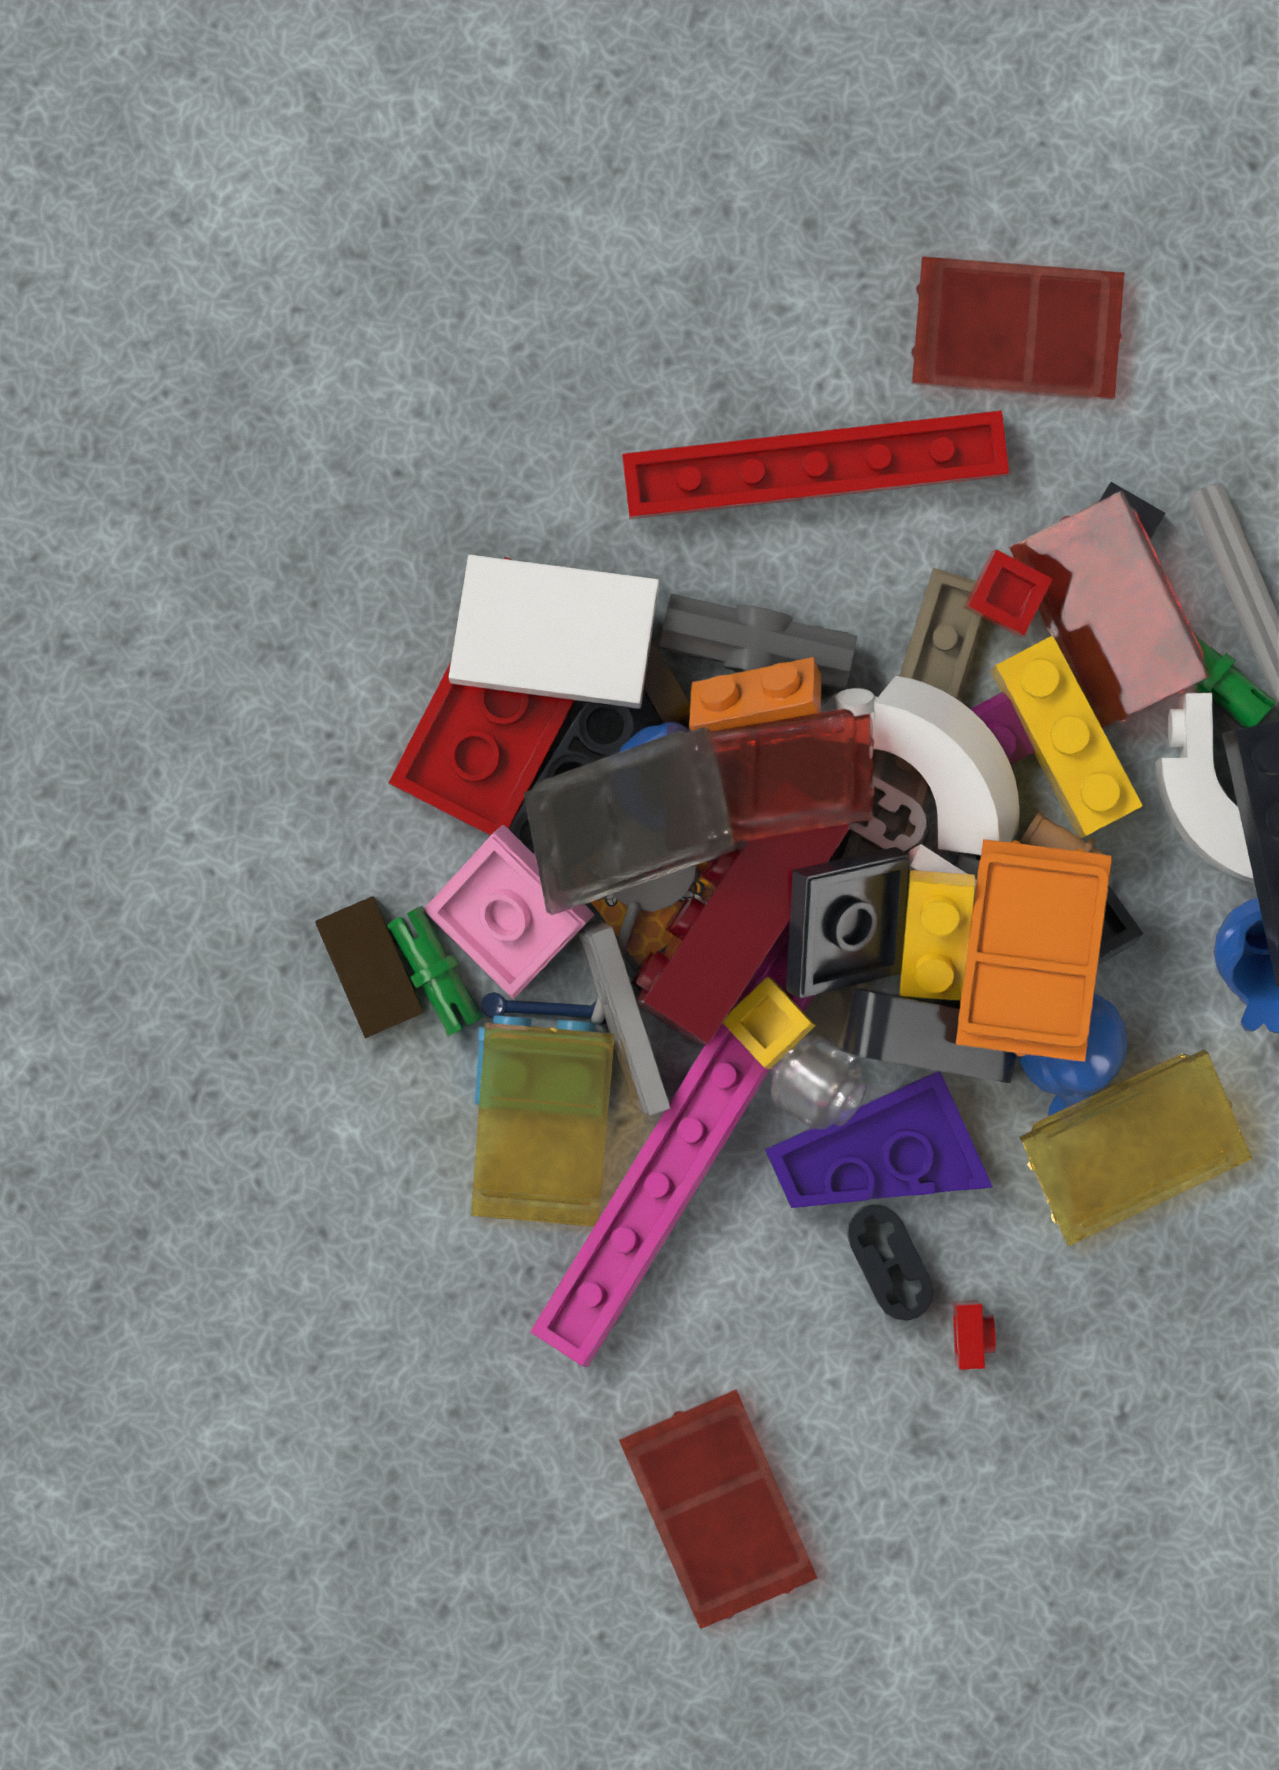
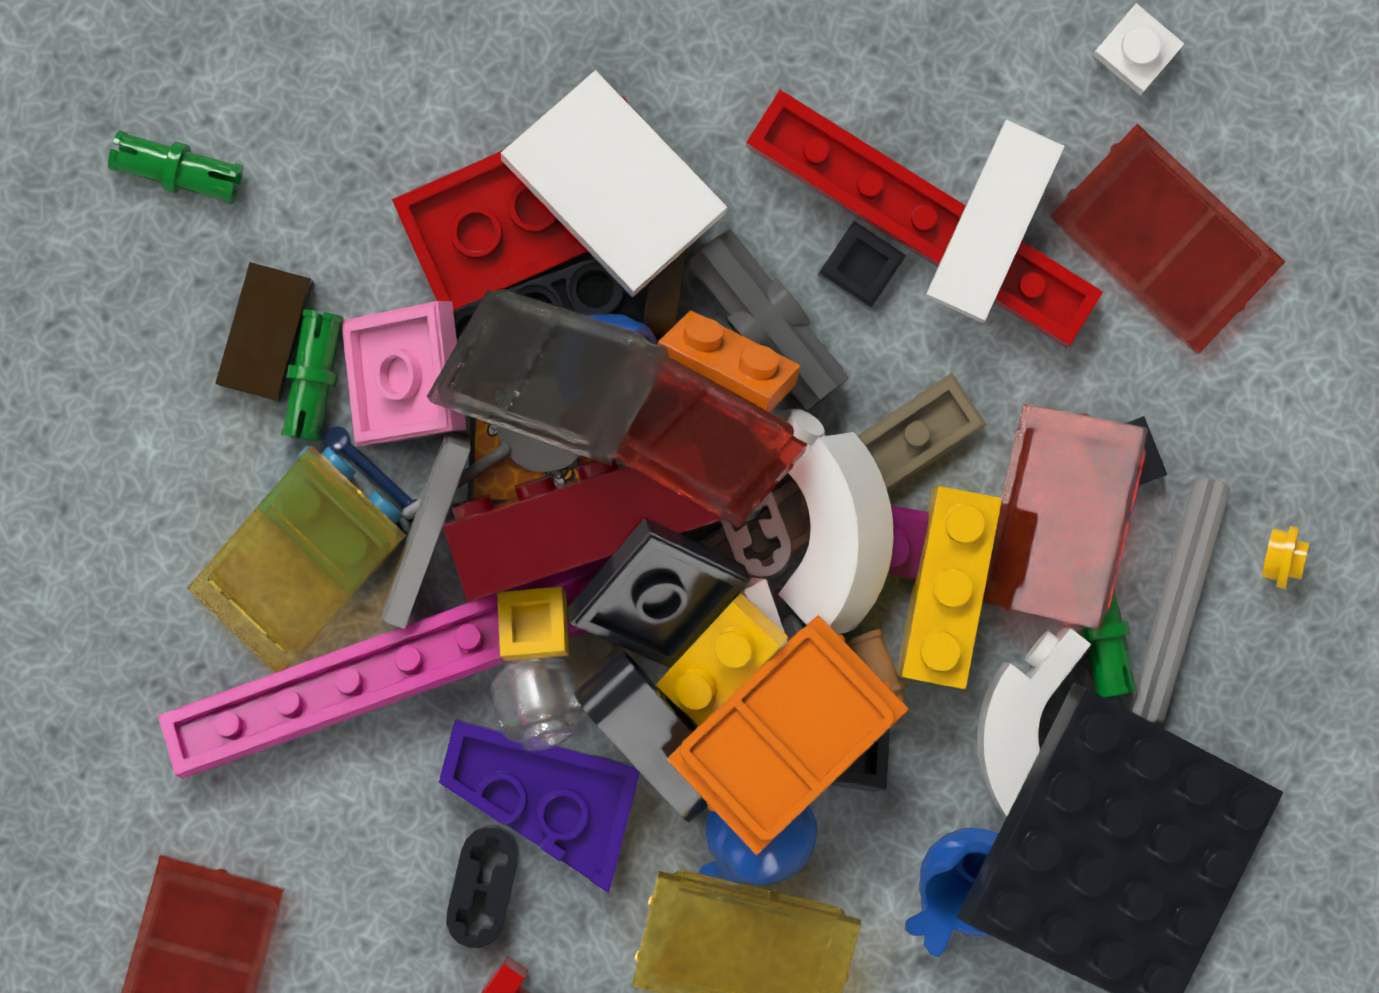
camera: 30 degrees right, 0 degrees up
red plate [963,549,1053,637] -> none
none -> green pin [108,130,243,204]
none -> black tile [818,221,906,310]
none -> white tile [925,119,1065,323]
none -> white plate [1093,3,1184,95]

